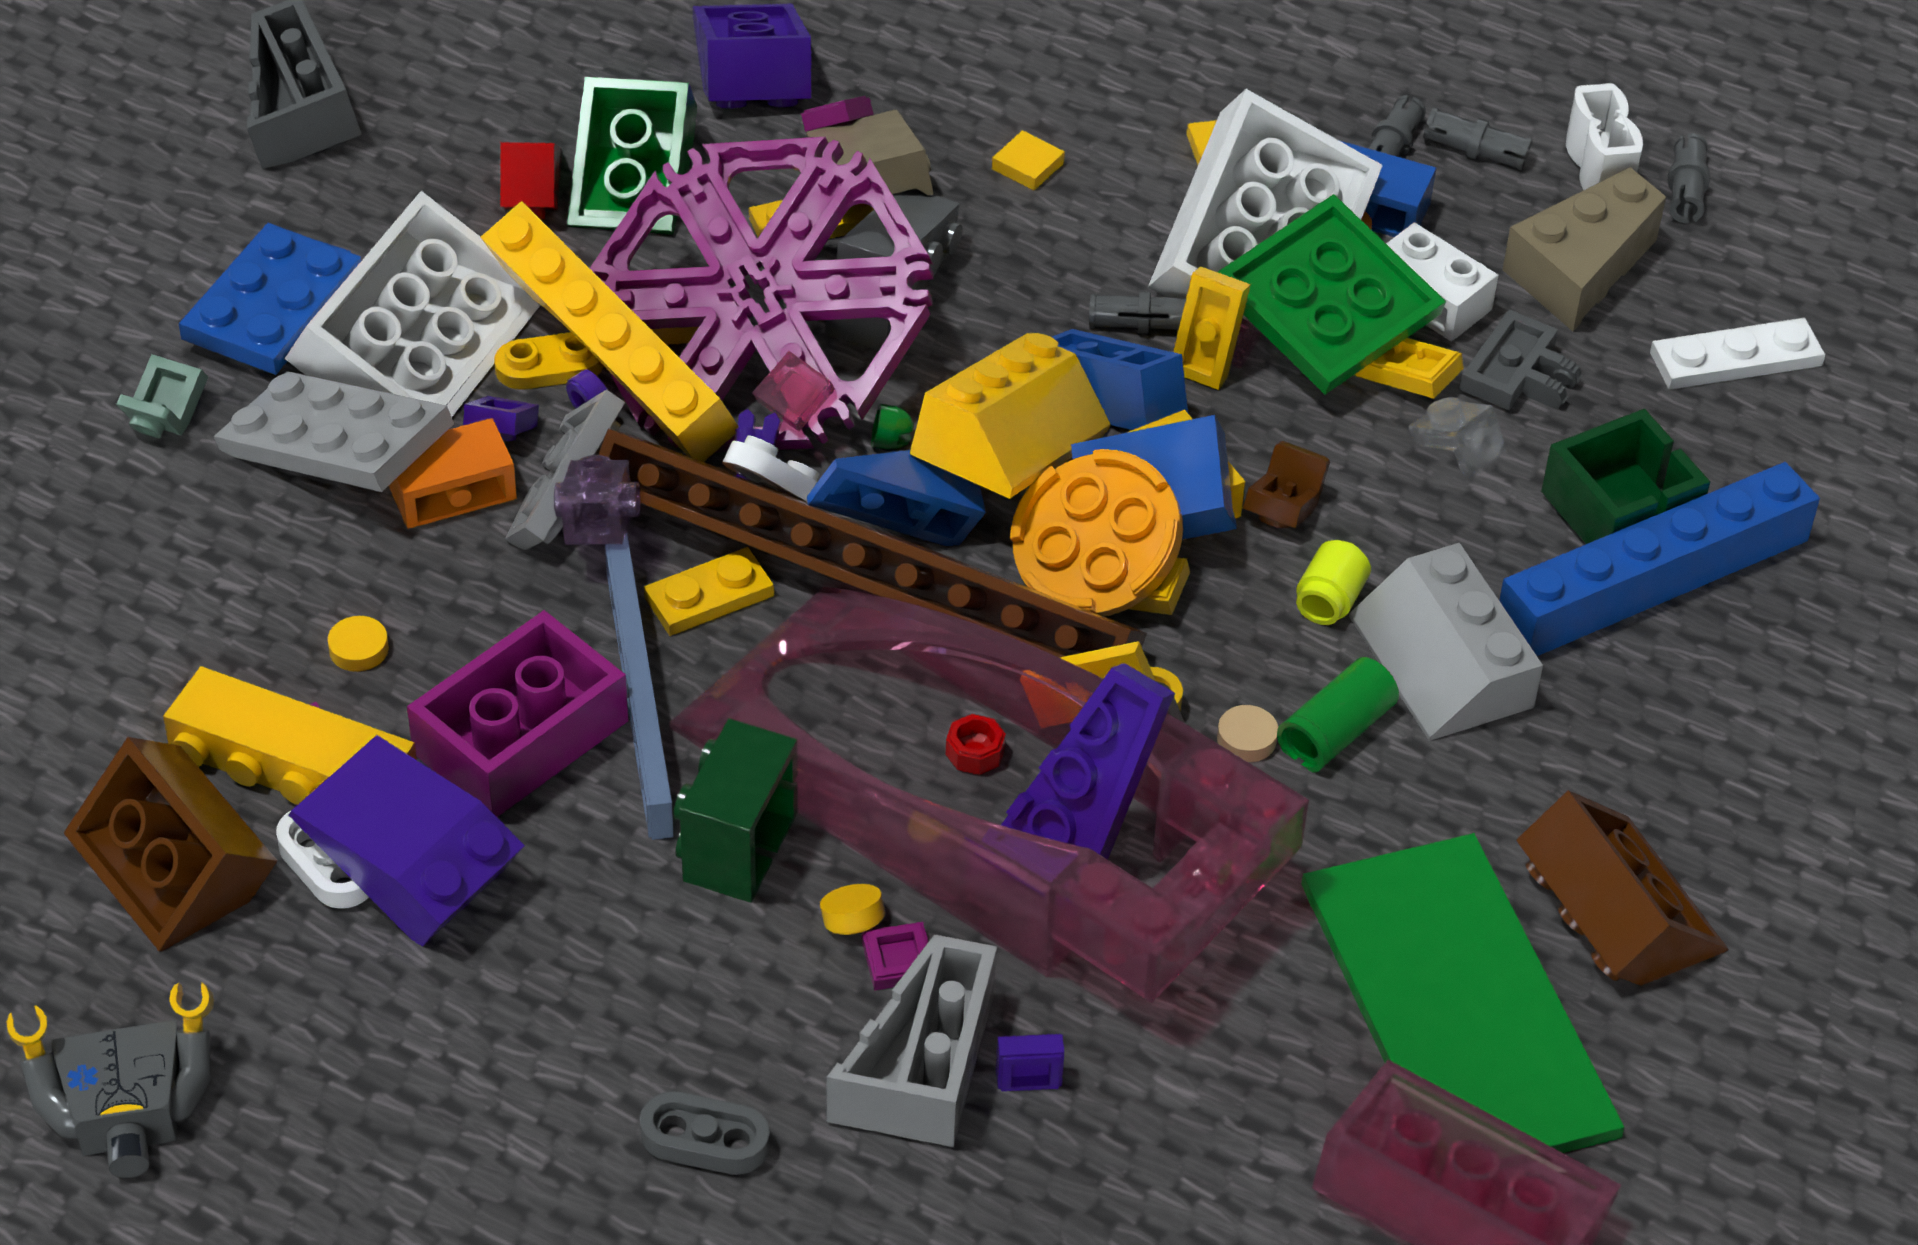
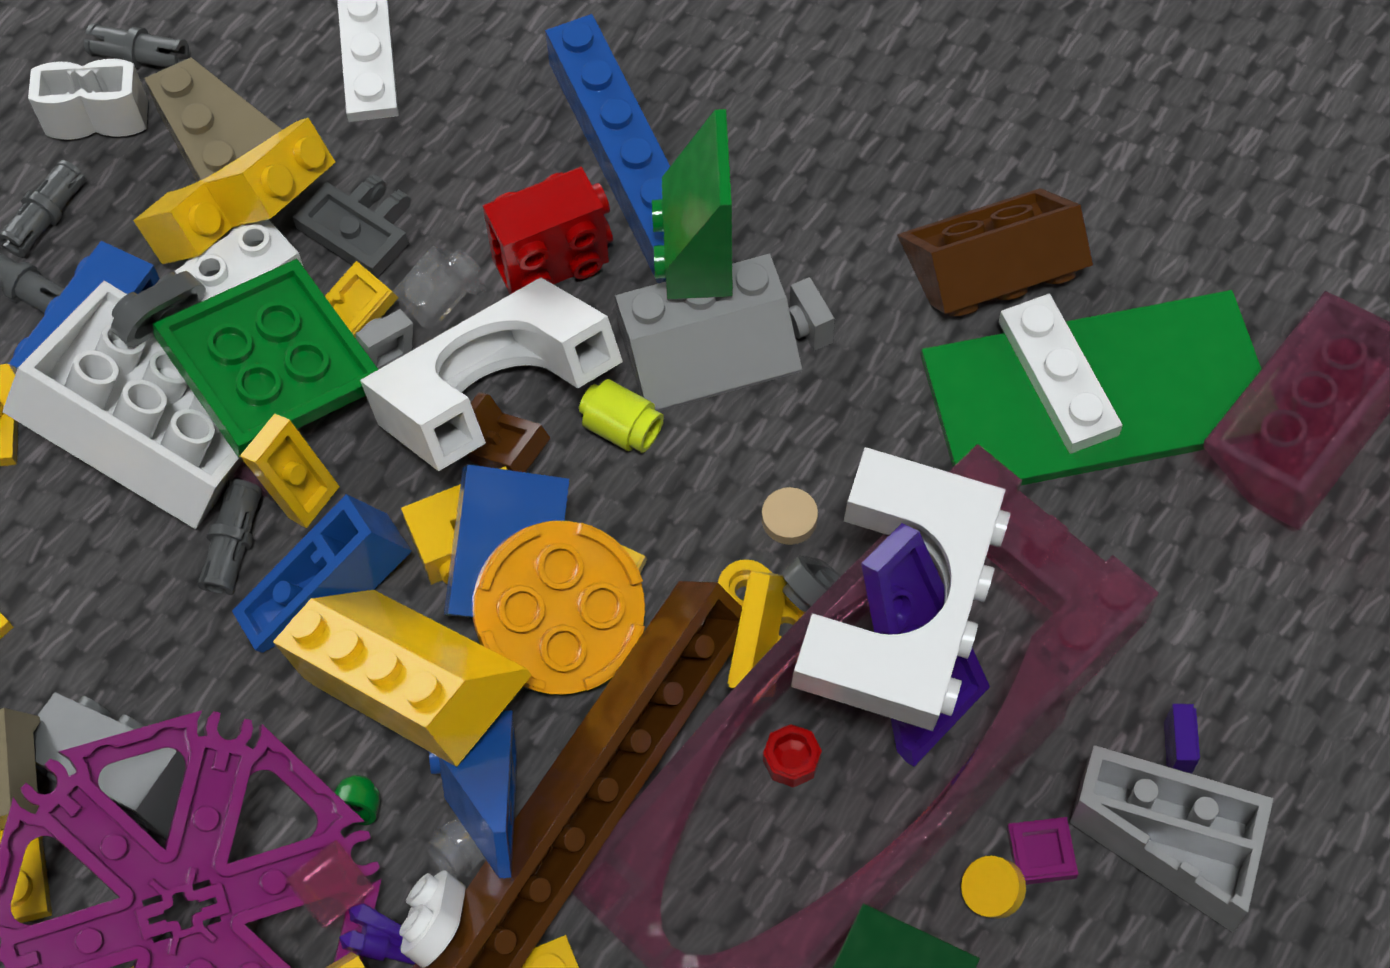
camera: 80 degrees left, 15 degrees up
green pin [1277,657,1399,772] -> none
dark green piece [1541,408,1711,544] -> none
none -> dark grey plate [111,271,206,347]
none -> yellow arch [133,118,336,264]
none -> light grey plate [356,309,413,369]
none -> white arch [360,277,623,471]
none -> red brick [482,166,613,294]
none -> green slope [652,109,733,299]
none -> light grey plate [789,277,835,351]
none -> white arch [791,447,1011,731]
none -> white plate [999,293,1123,454]

